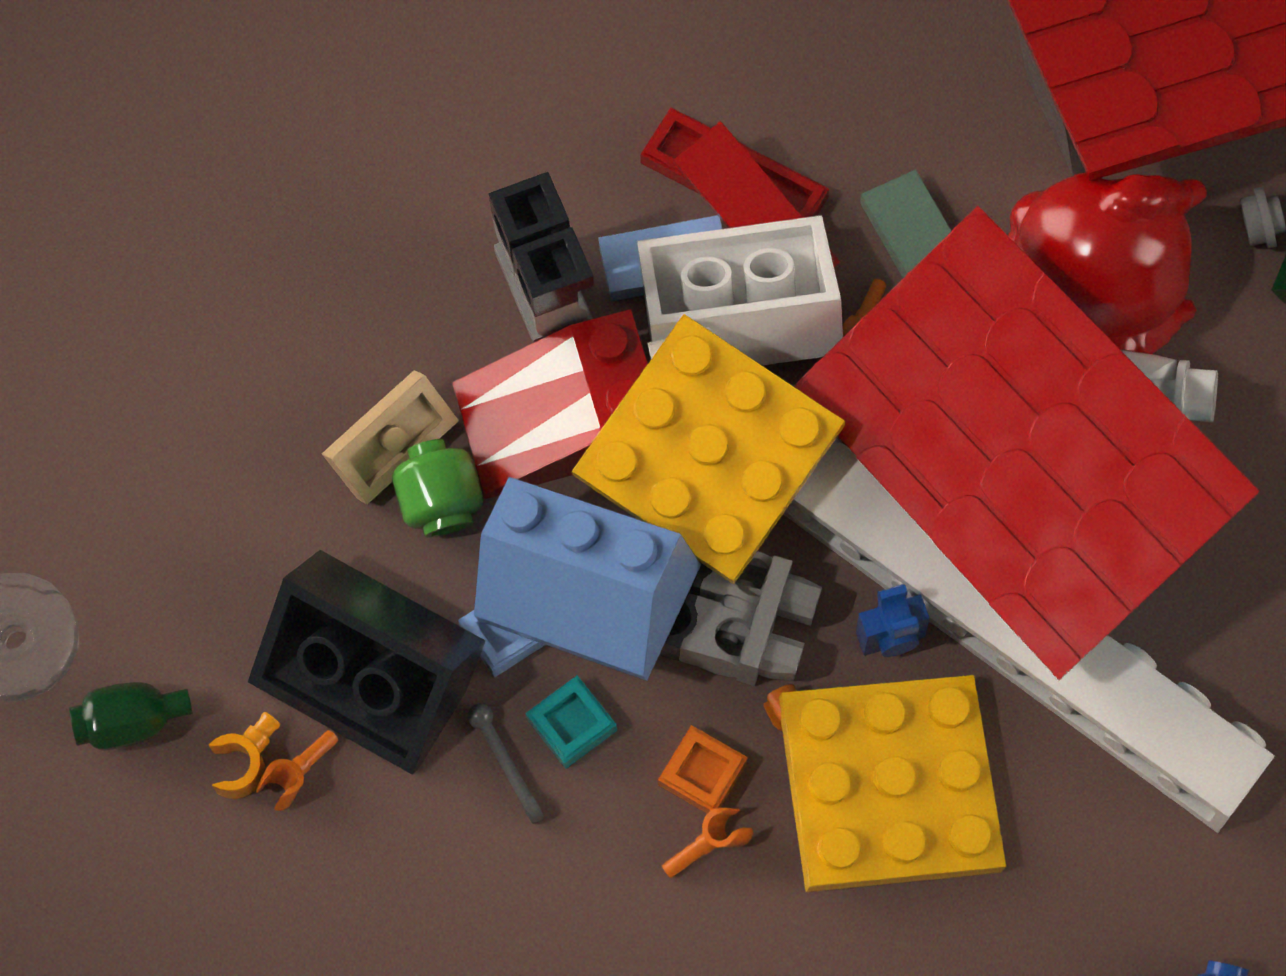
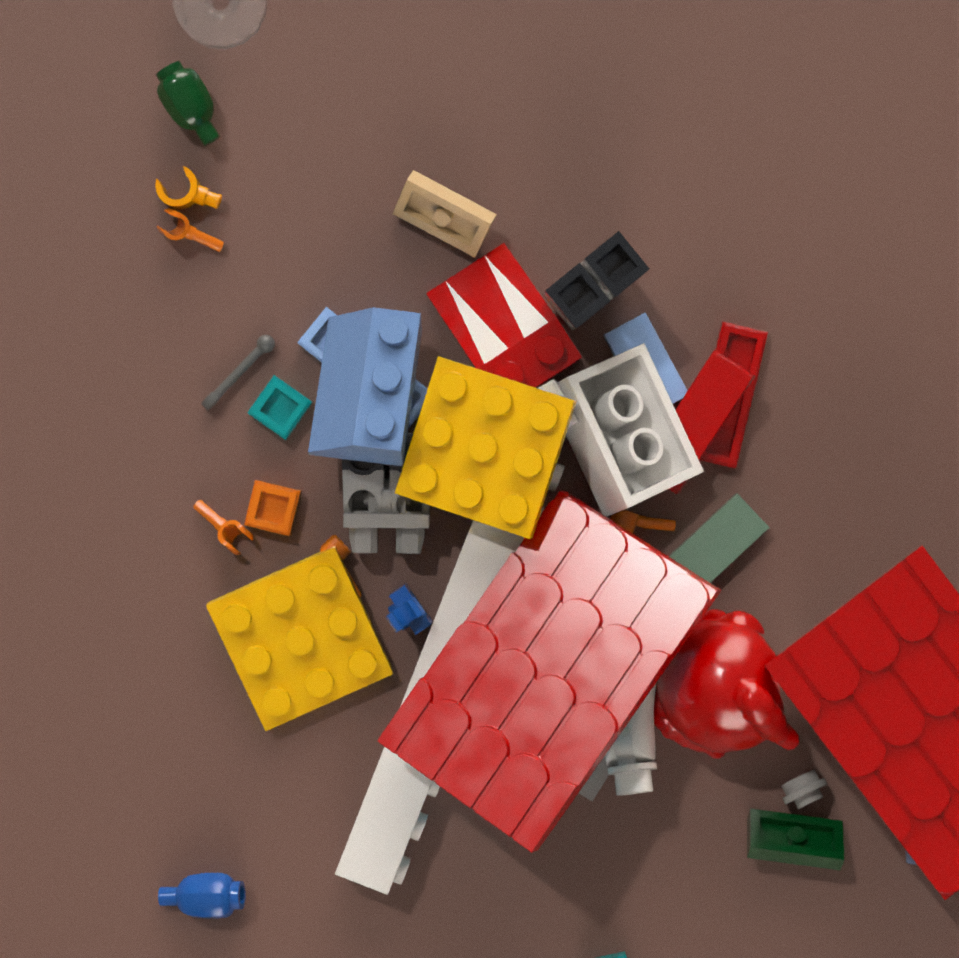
camera: 70 degrees right, 20 degrees up
black slope [248,550,486,775] -> none
bright green head [392,439,484,538] -> none

